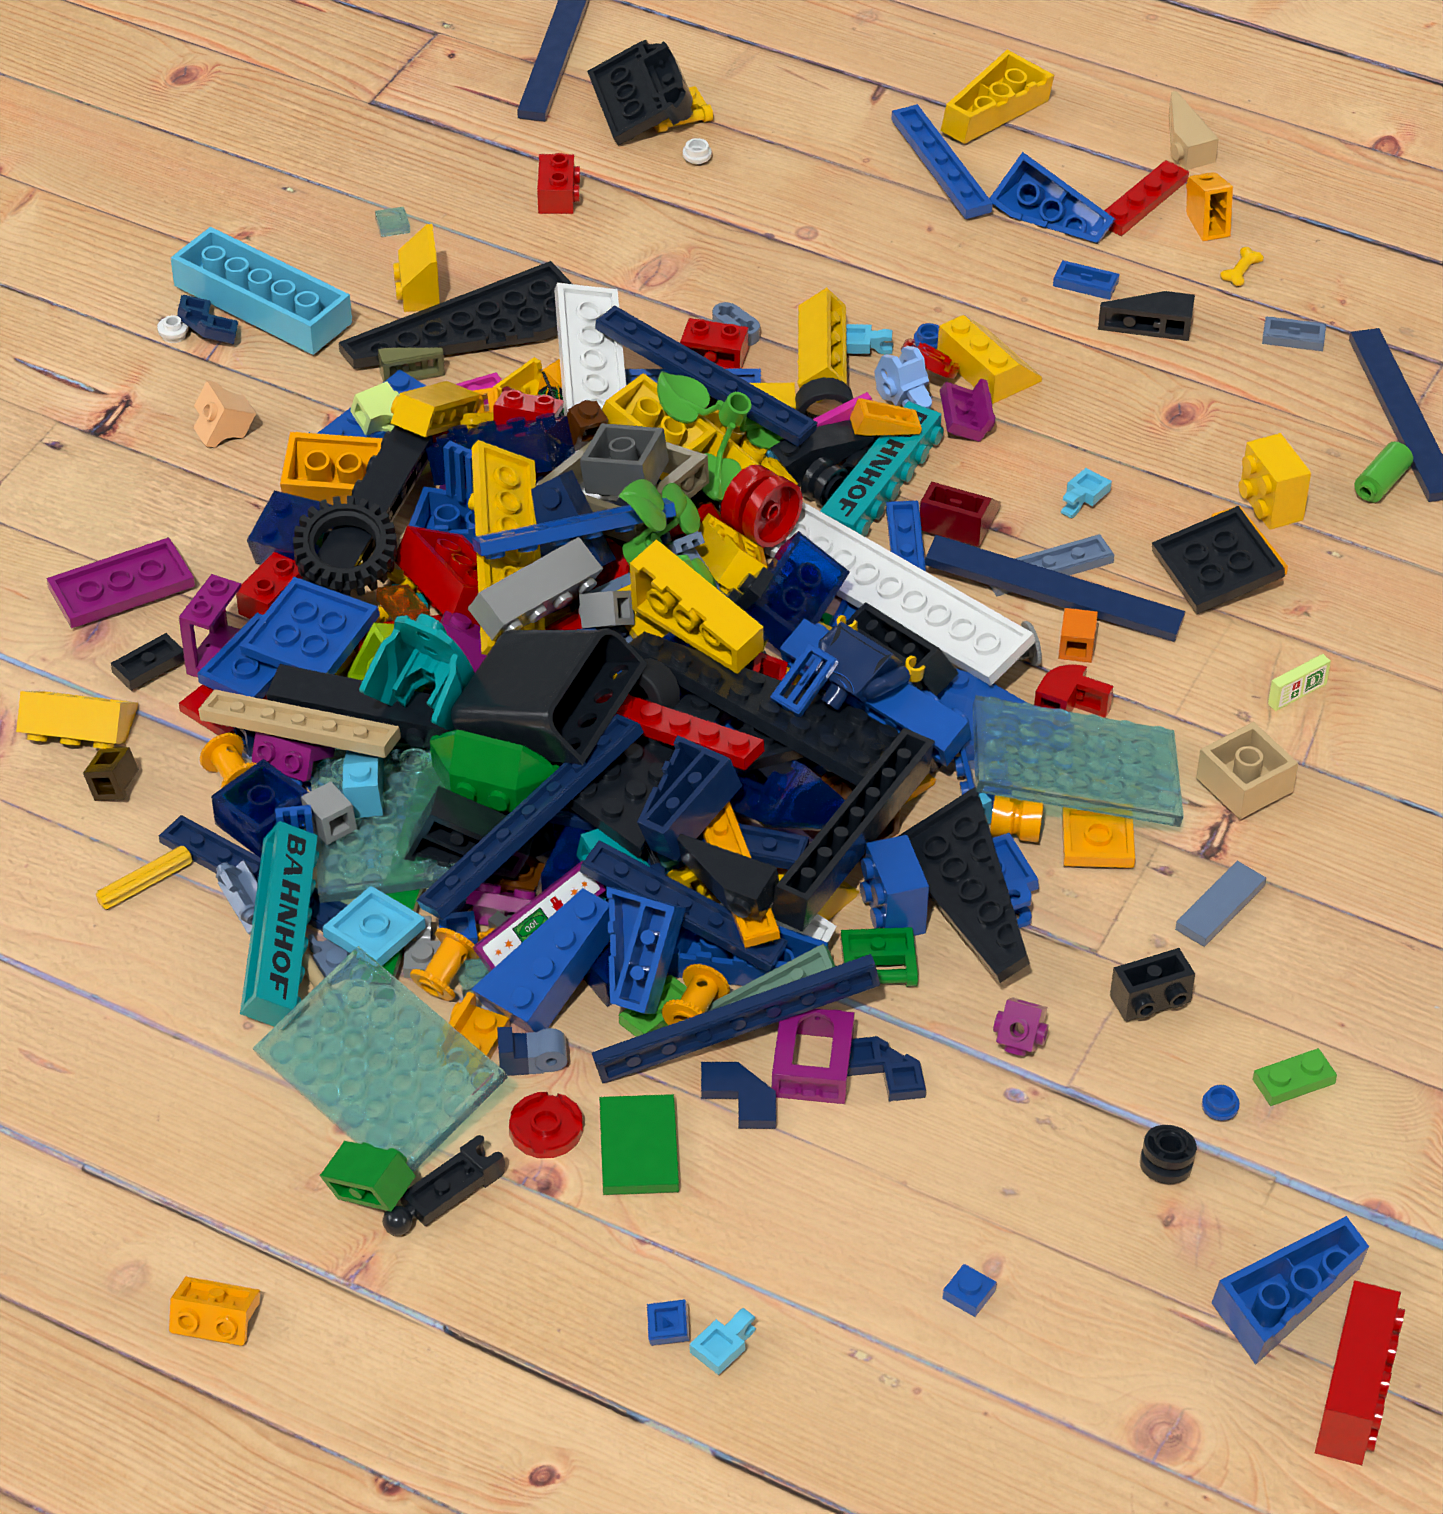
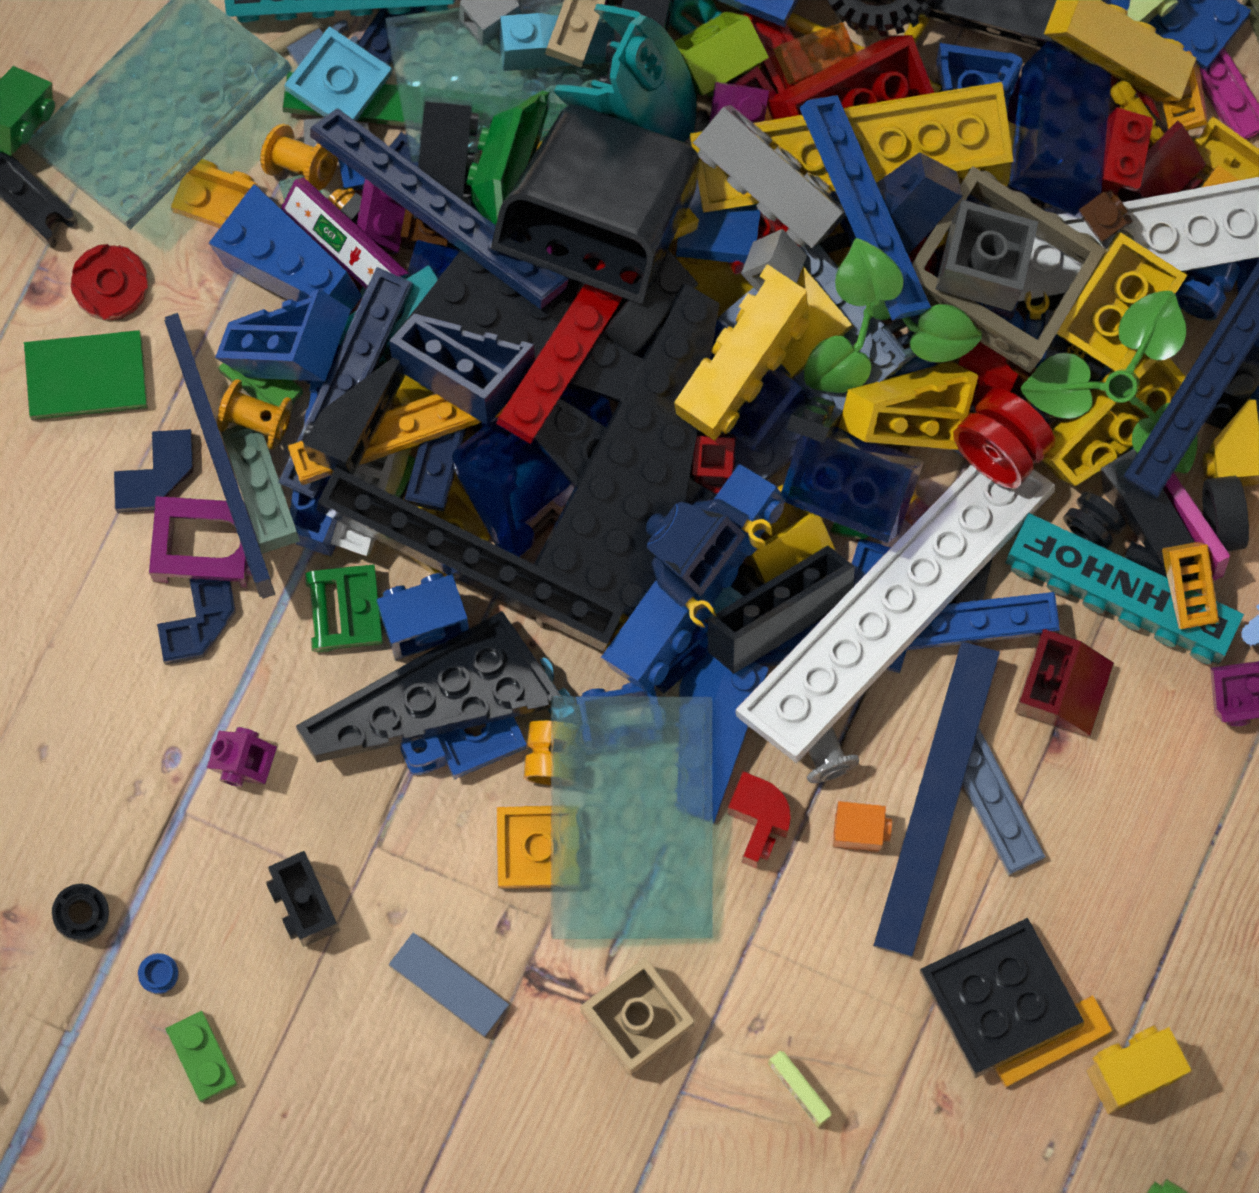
camera: 85 degrees right, 30 degrees up
leg [497,1027,568,1076] -> none
blue tile [770,642,839,717] -> none
medium azure plate [1061,468,1112,518] -> none

